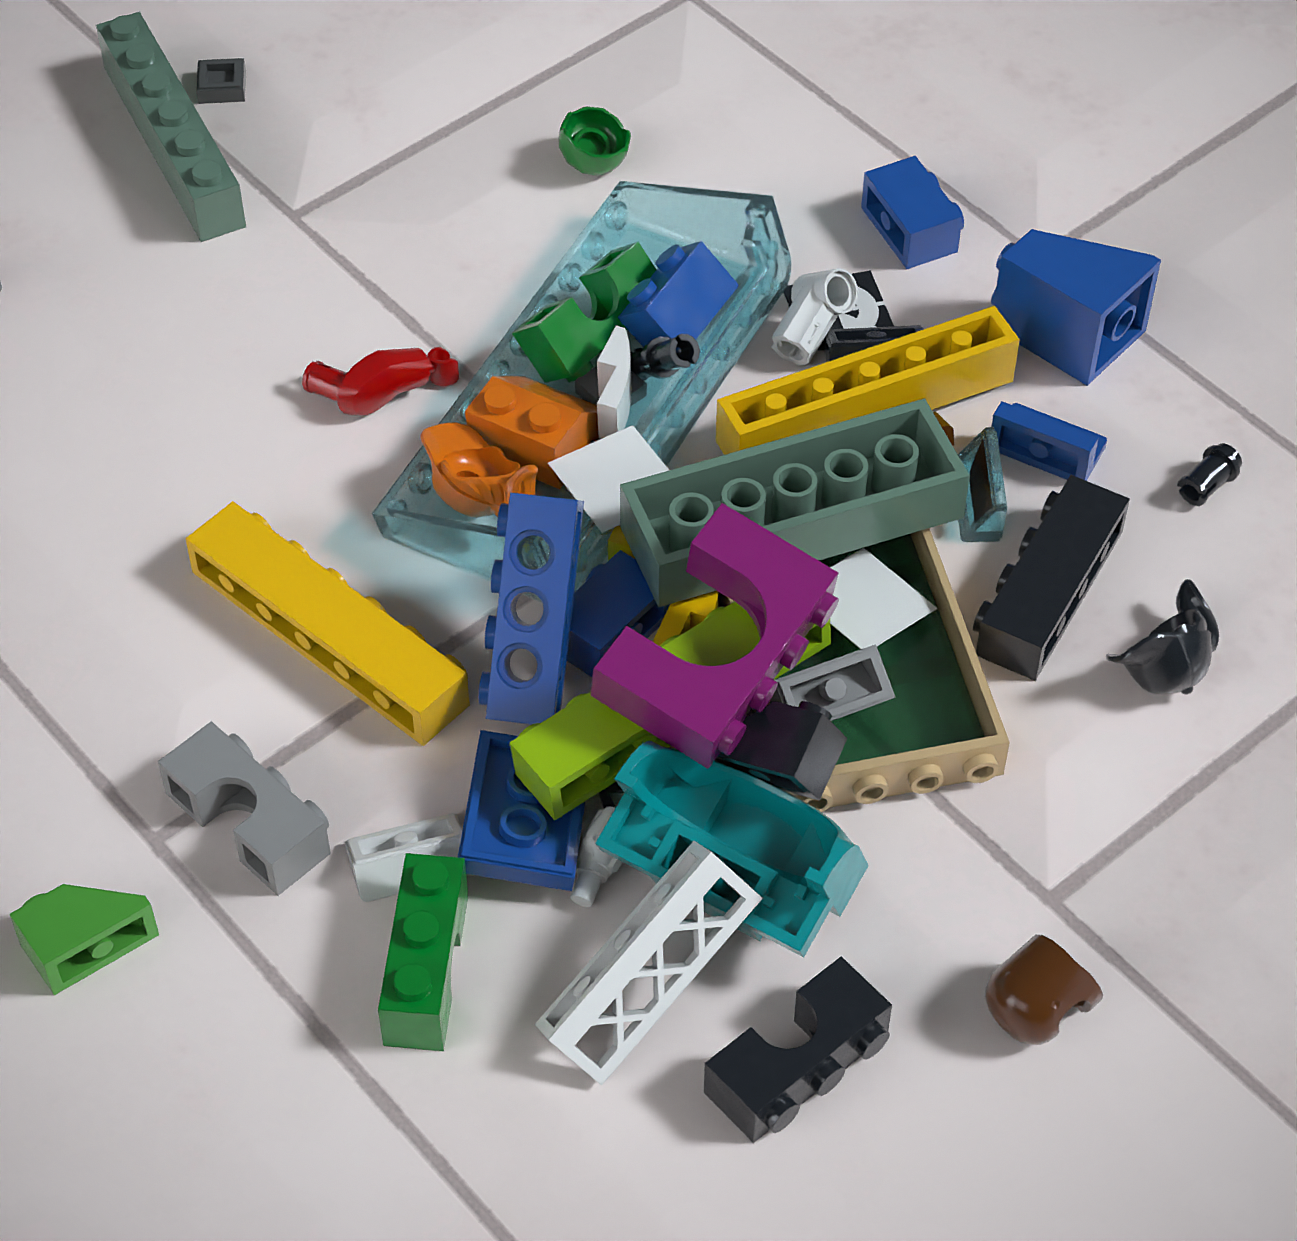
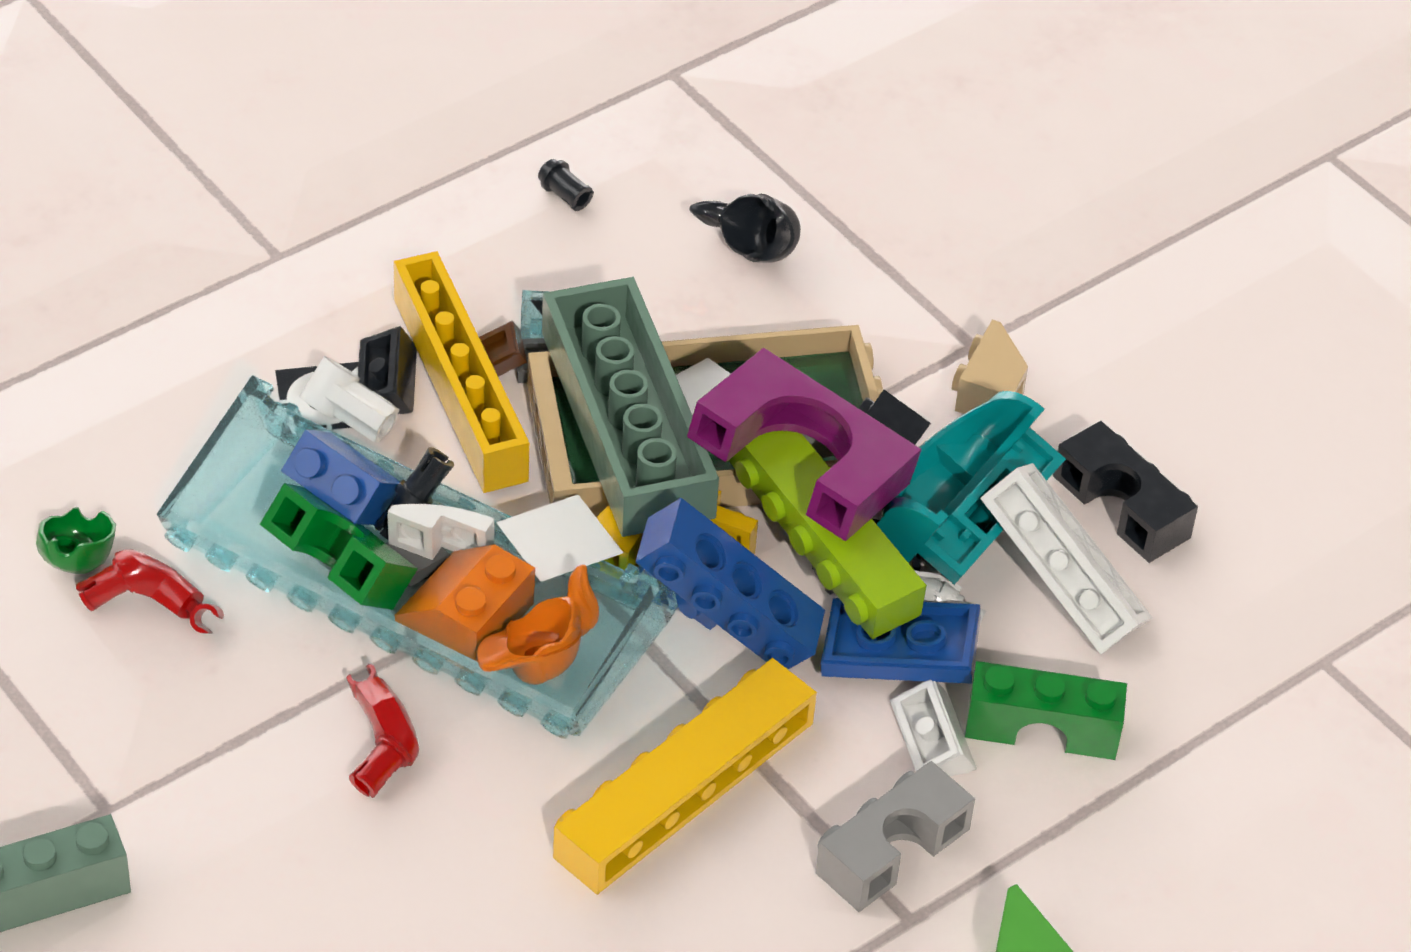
camera: 90 degrees left, 5 degrees down
blue brick [861,155,964,269] -> none
black brick [973,475,1130,681] -> none
reddish brown helmet [985,934,1103,1045] -> none
blue panel [988,401,1107,481] -> none
blue slope [991,229,1161,386] -> none
none -> red arm [76,549,224,634]
none -> tan slope [951,319,1028,414]

